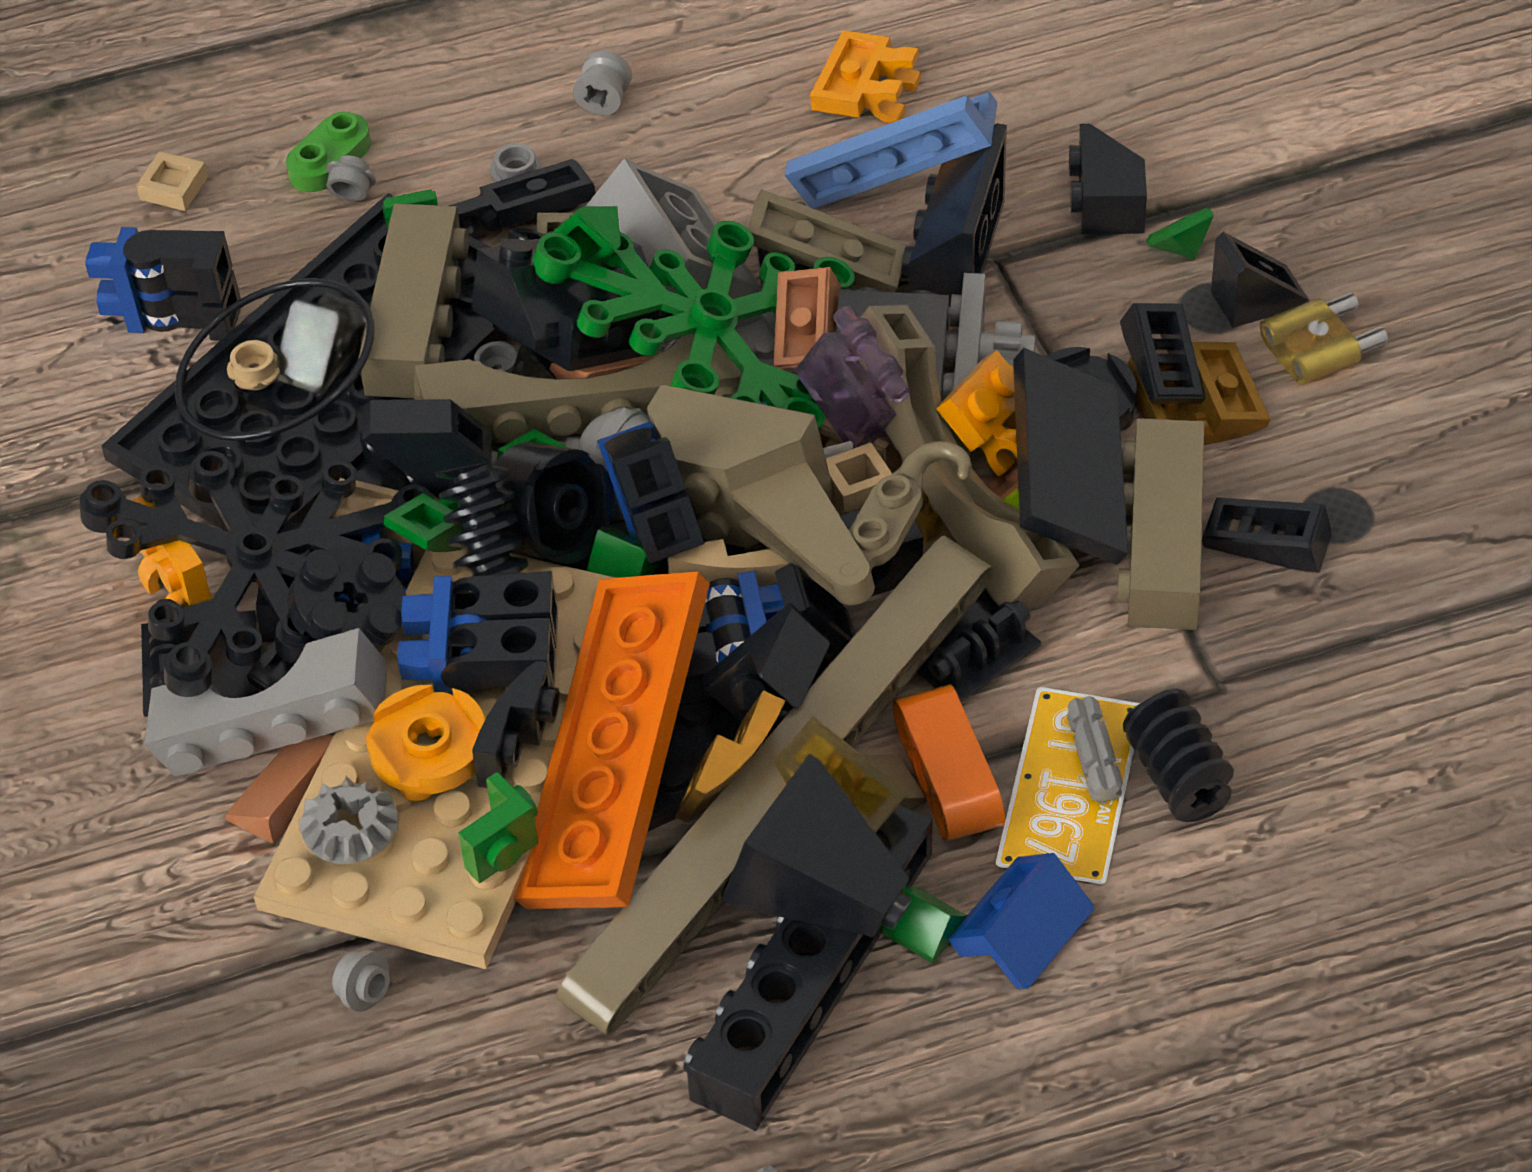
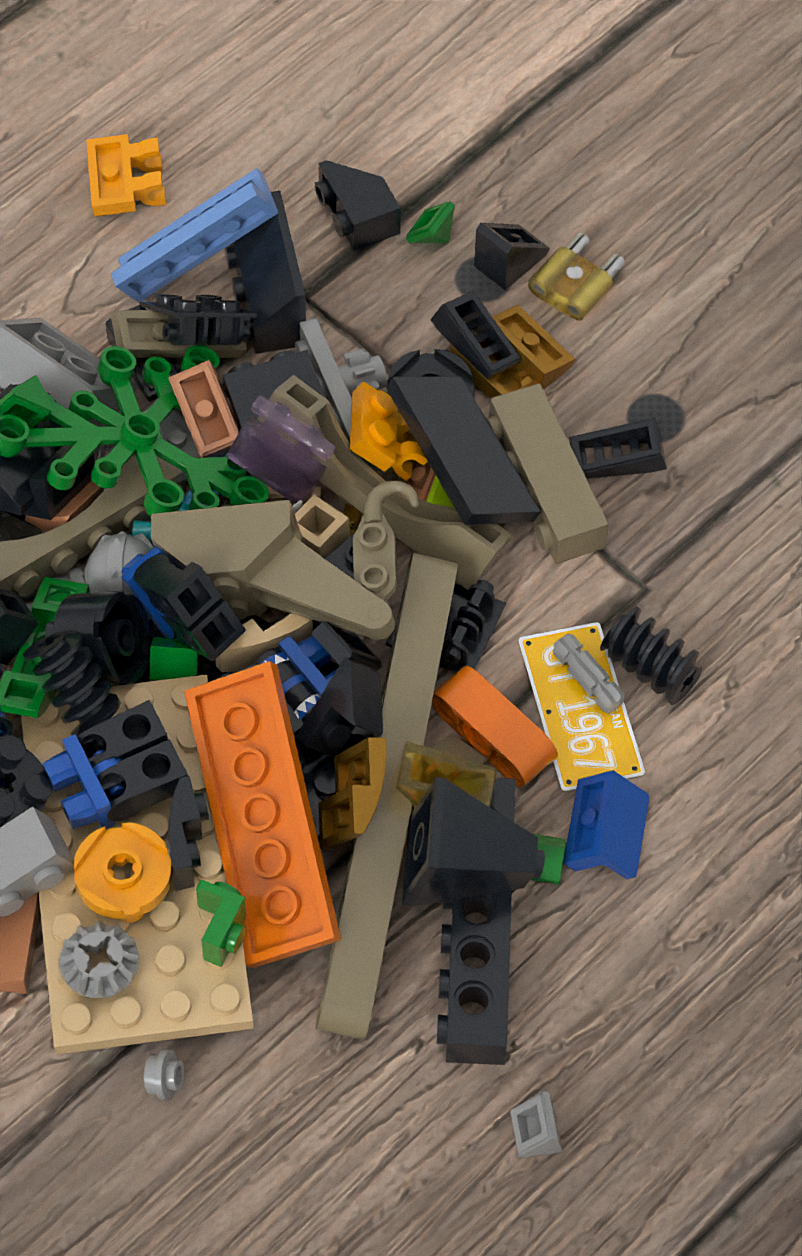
camera: 30 degrees left, 10 degrees up
none -> black hinge [140,294,257,346]

